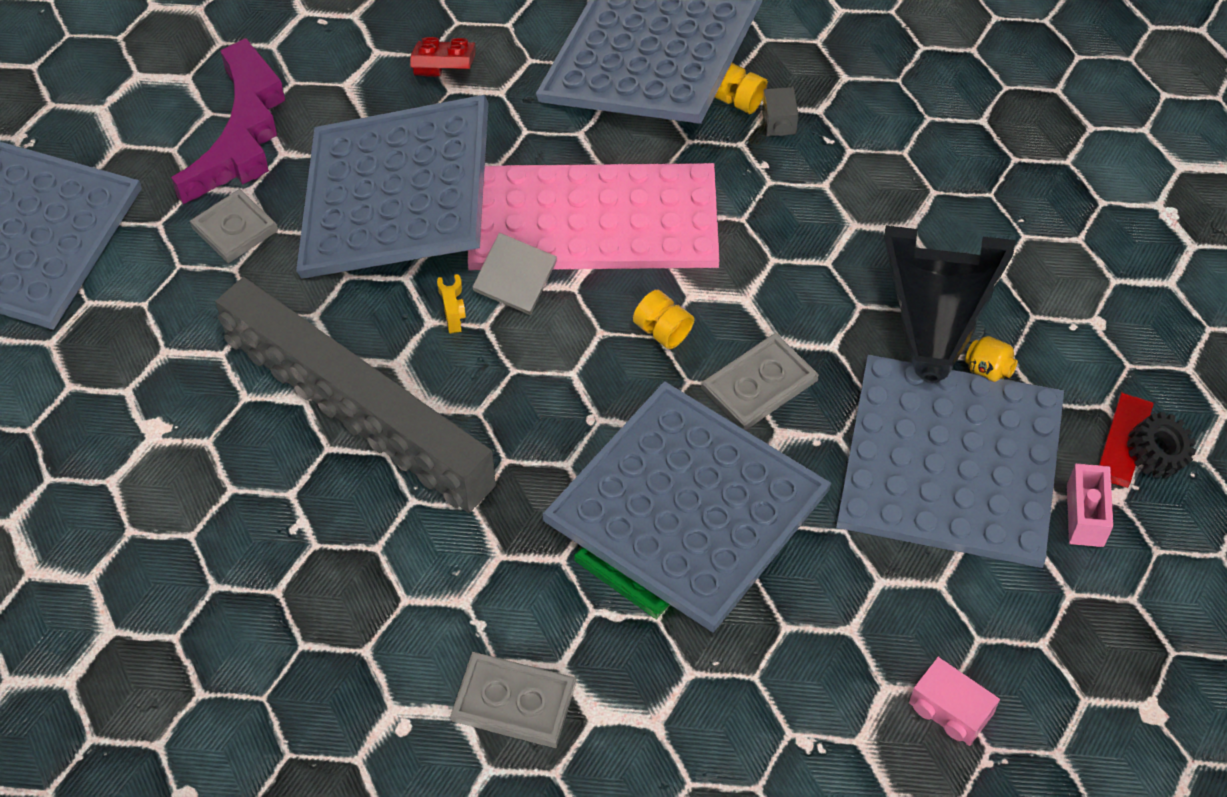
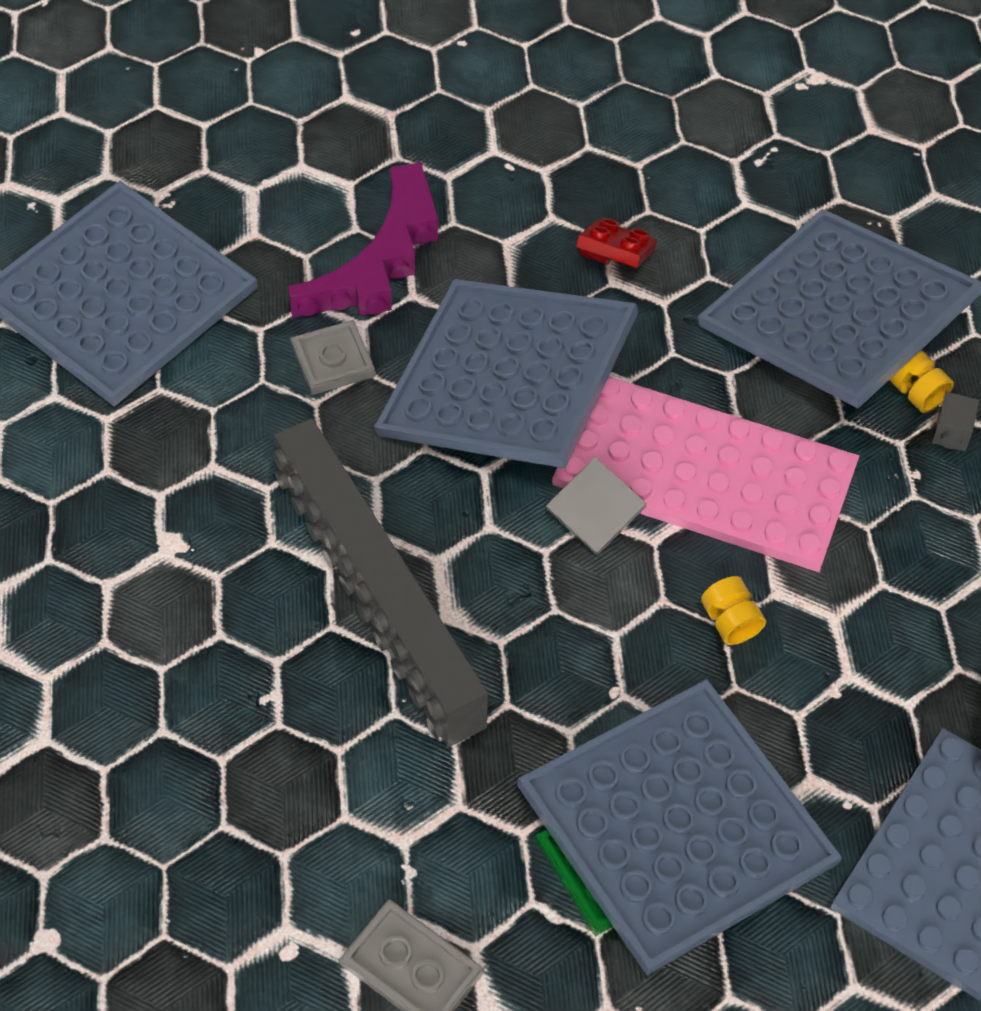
camera: 20 degrees right, 0 degrees up
yellow plate [437,274,466,334] -> none
light grey tile [701,332,819,431] -> none

